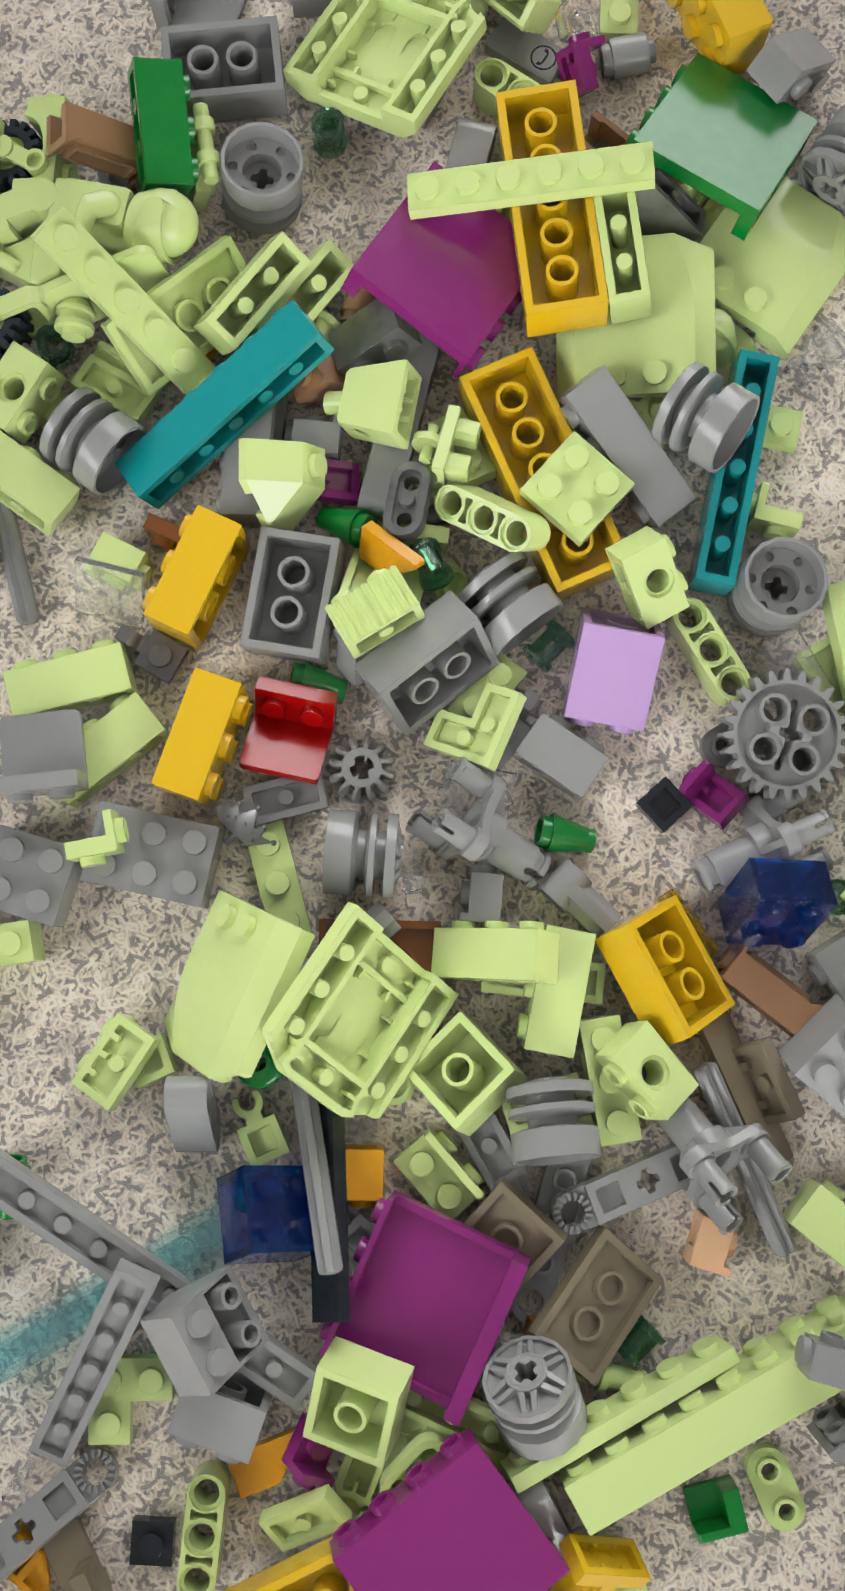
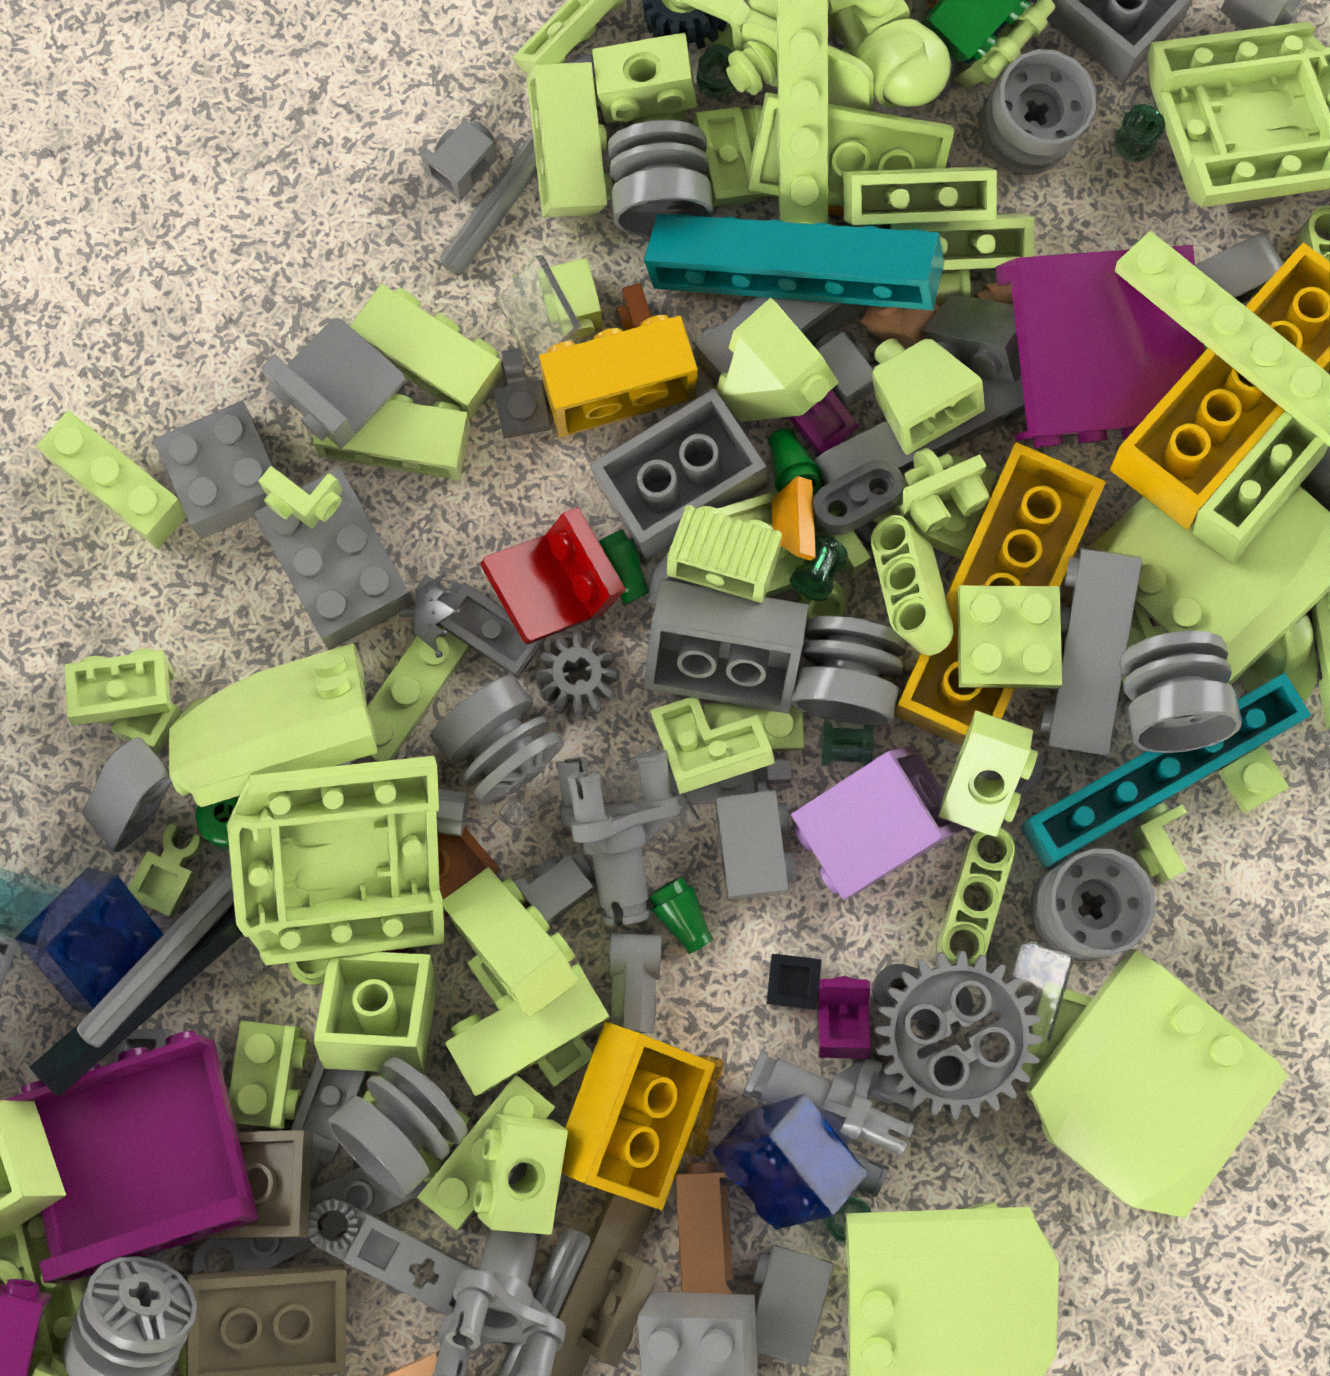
camera: 50 degrees right, 5 degrees down
yellow brick [151,667,254,808] -> none
light orange brick [345,1144,385,1208] -> none

